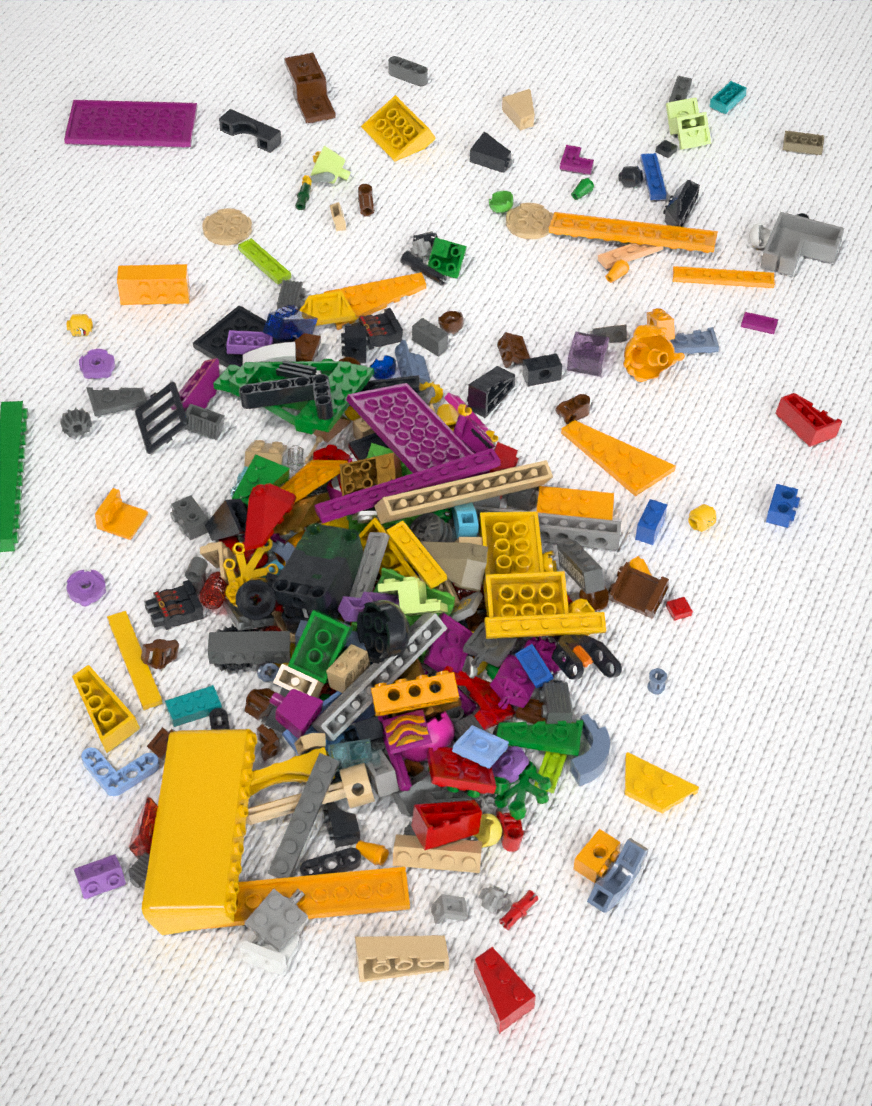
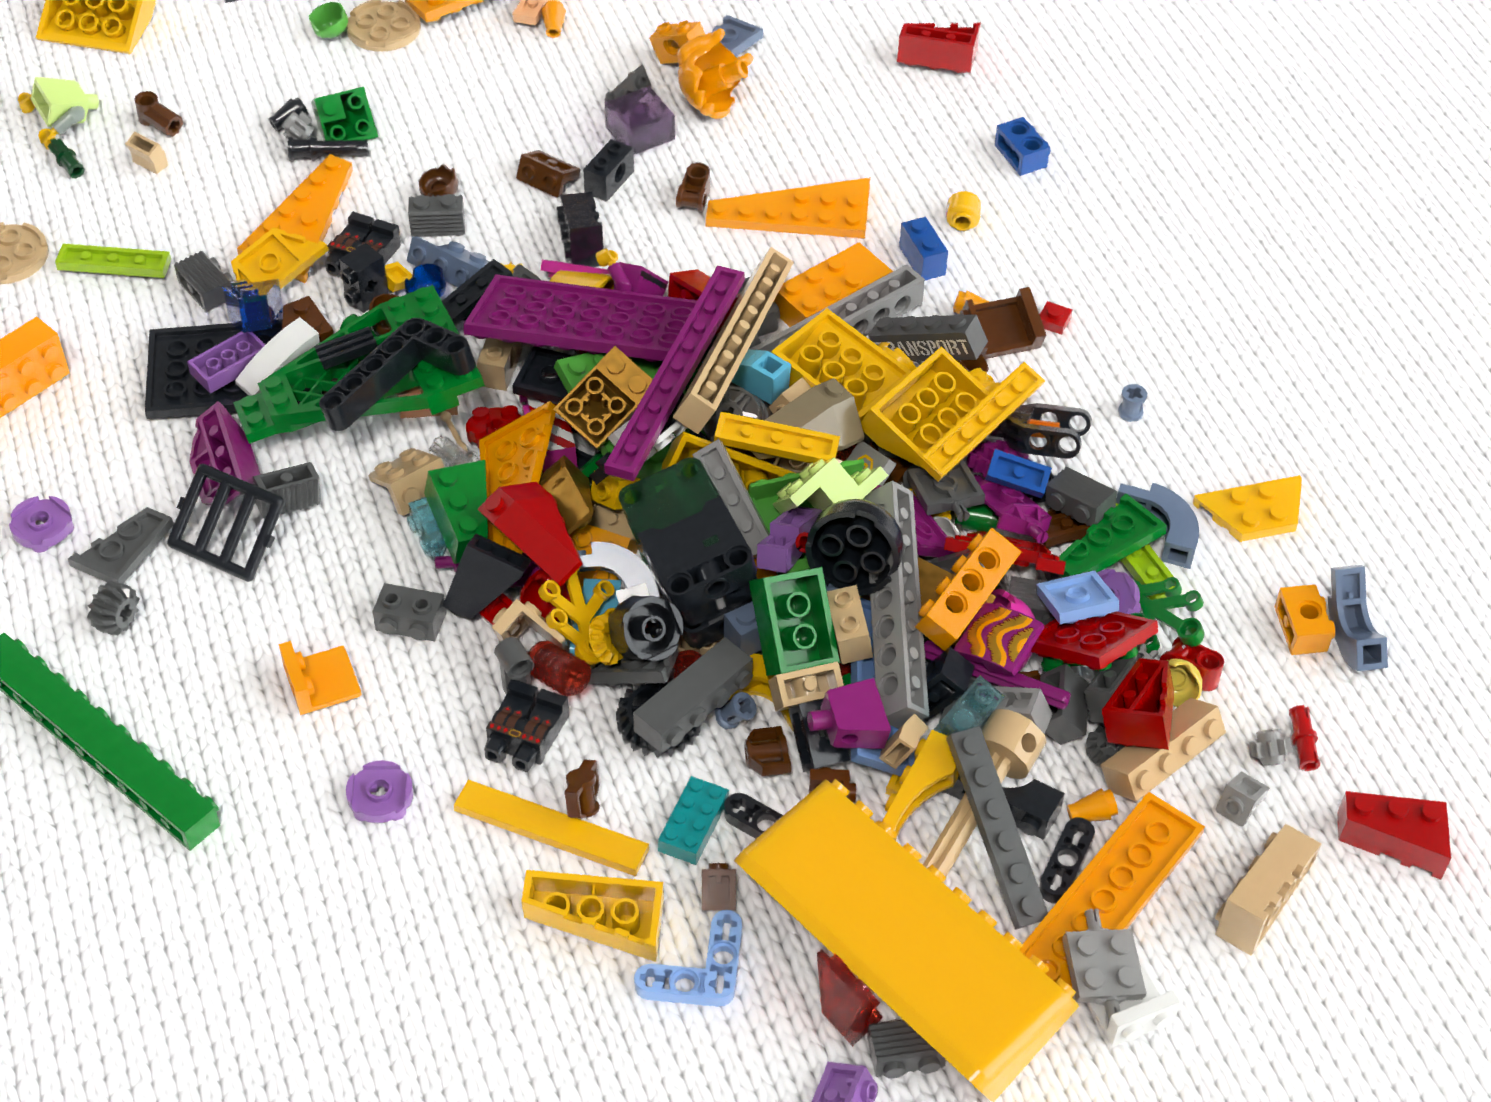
camera: 45 degrees left, 0 degrees up
none -> yellow plate [384,261,416,292]

